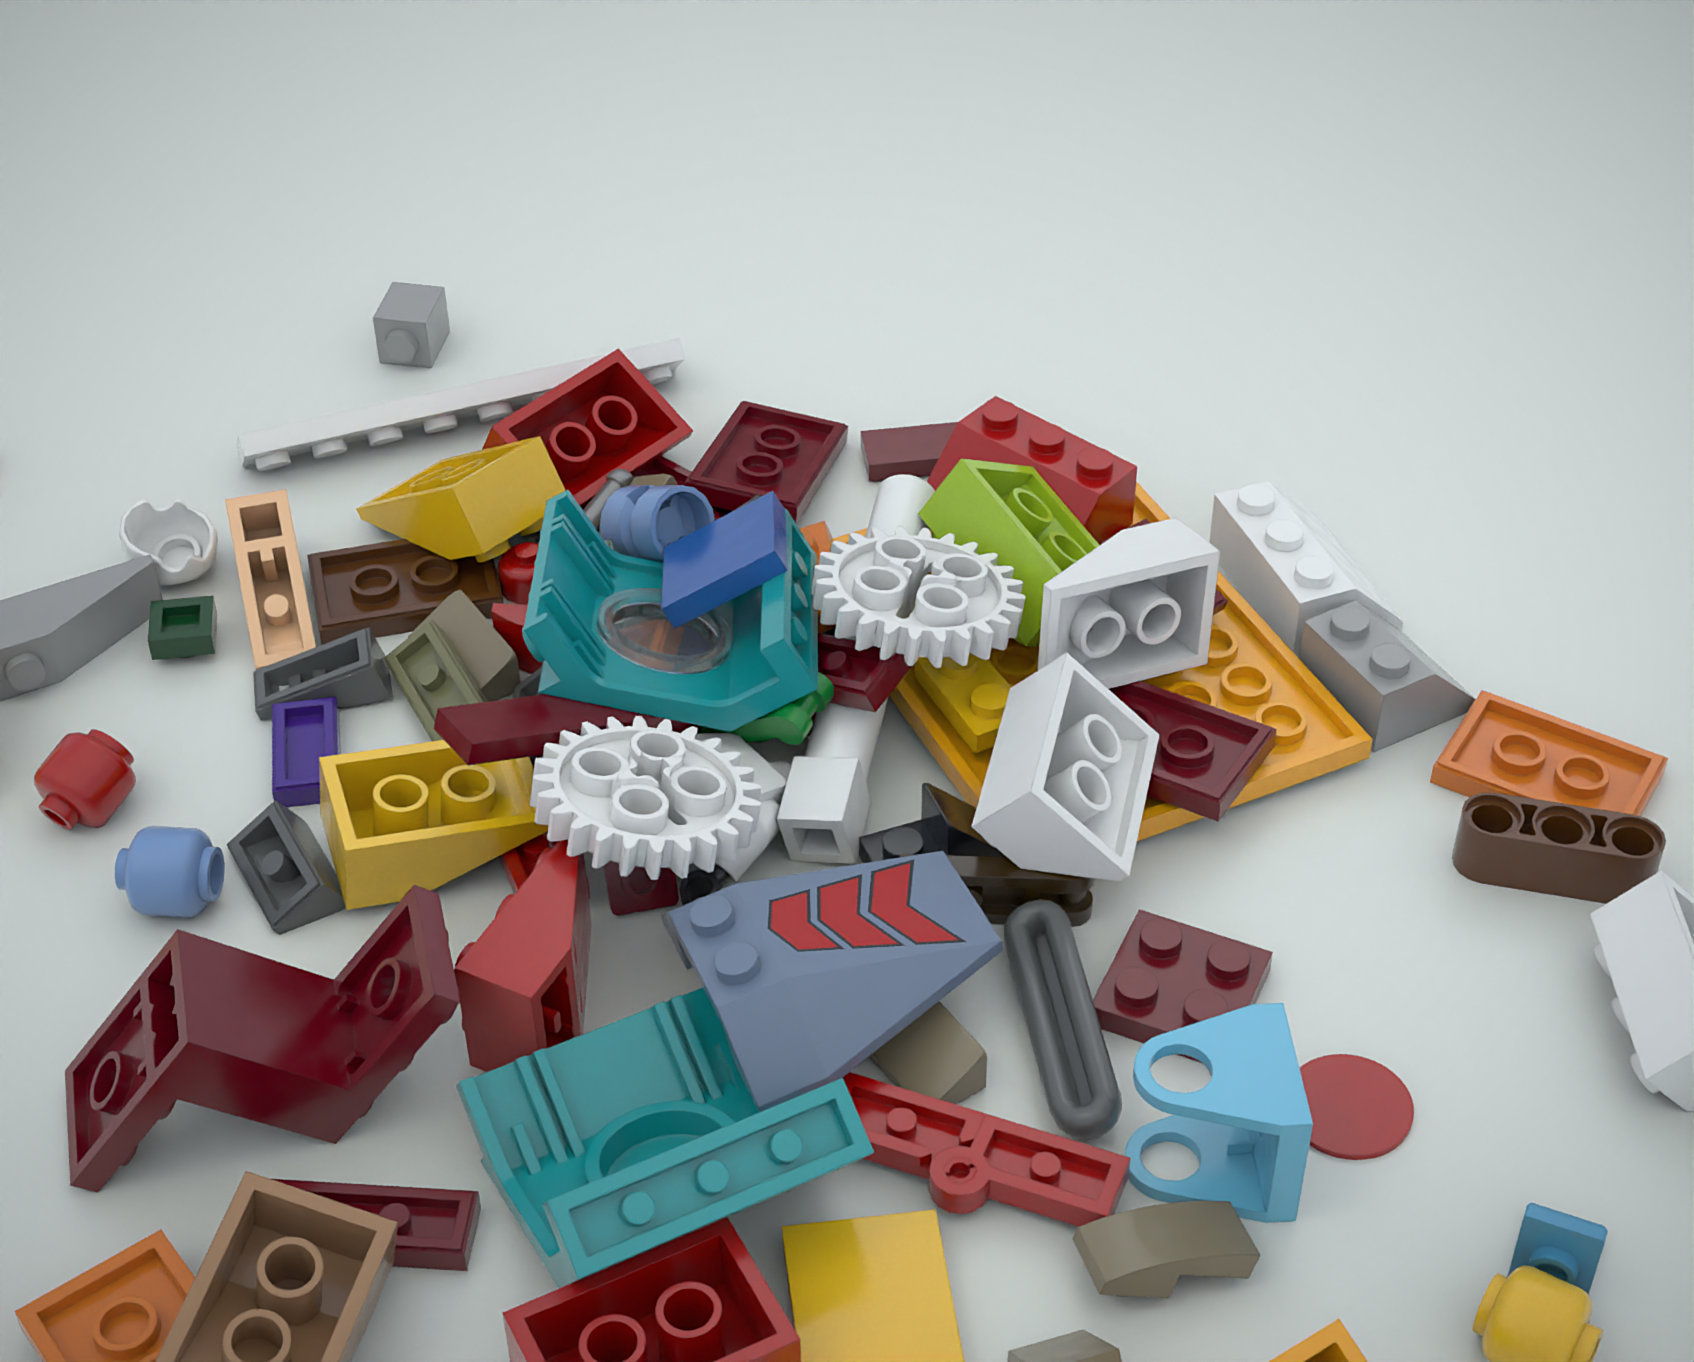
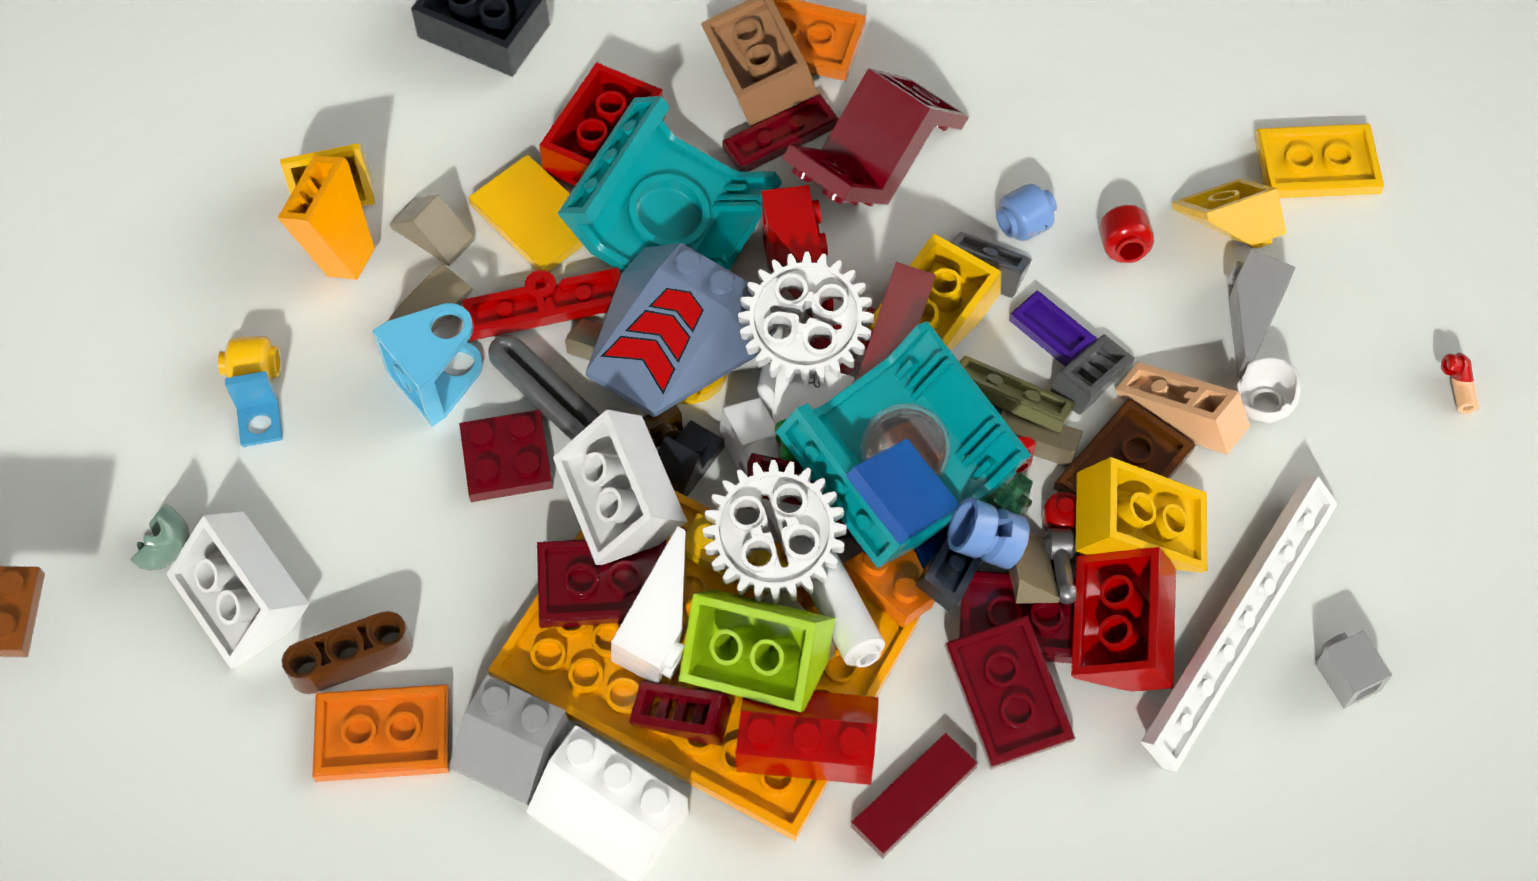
camera: 145 degrees right, 20 degrees up
dark green plate [148,595,217,660] -> none
red piece [1299,1054,1414,1160] -> none

